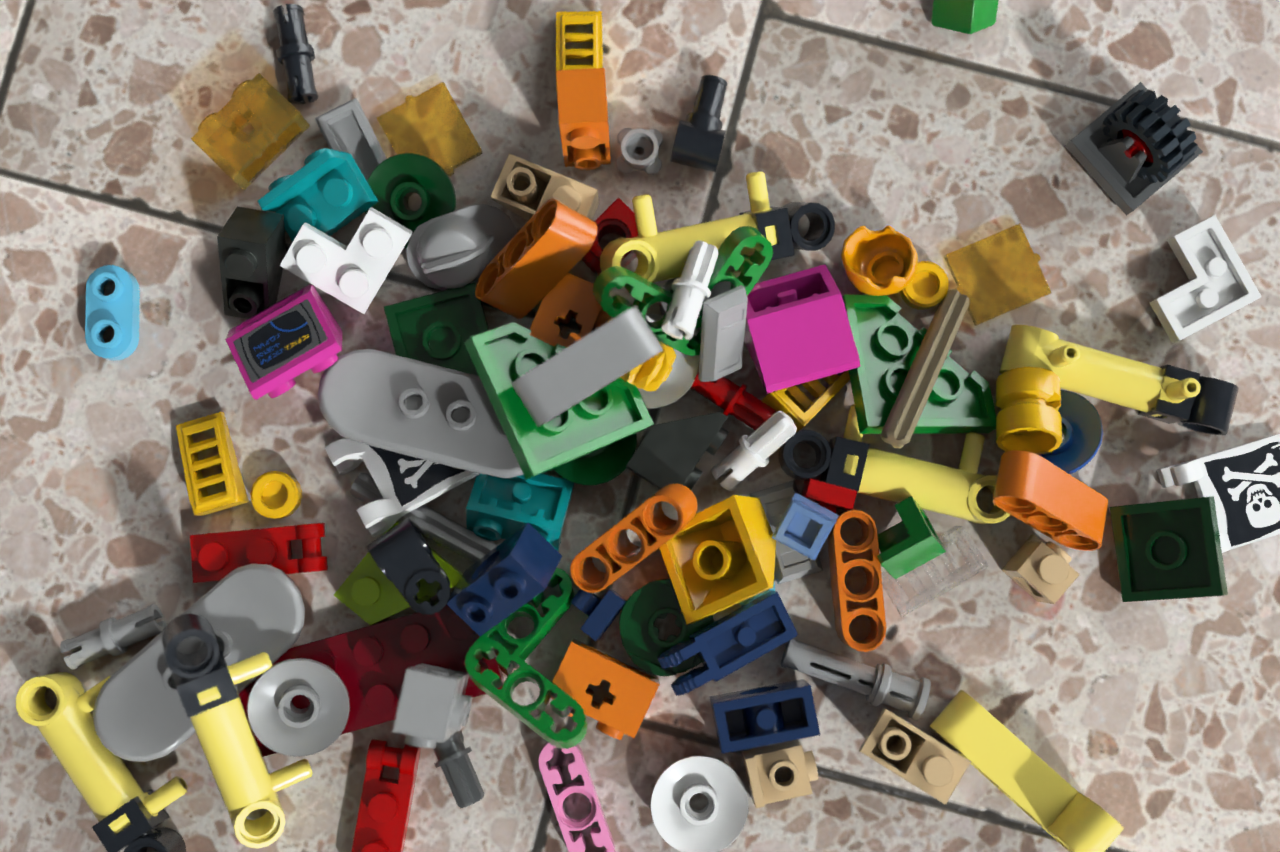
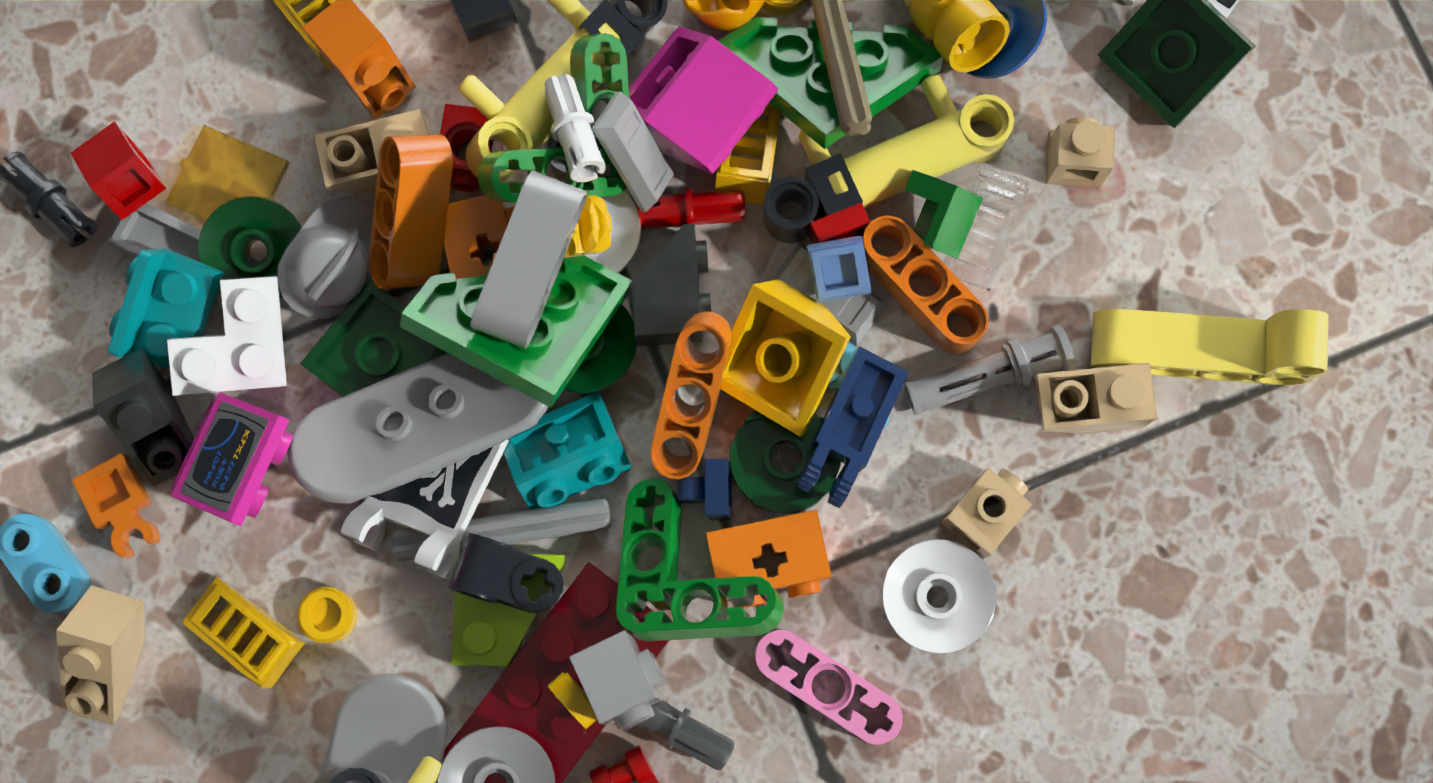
camera: 30 degrees left, 5 degrees down
red plate [190,523,328,583] -> none
clear yellow brick [191,73,310,190] -> none
dark blue brick [447,523,562,637] -> none
light grey plate [616,128,663,175] -> none
dark blue brick [710,679,820,754] -> none
white axle [711,411,797,491] -> none
orange beam [993,450,1108,551] -> none
none -> tan slope [56,585,145,725]
none -> red brick [70,121,167,221]
none -> orange plate [72,453,161,559]
none -> yellow tile [548,672,597,729]

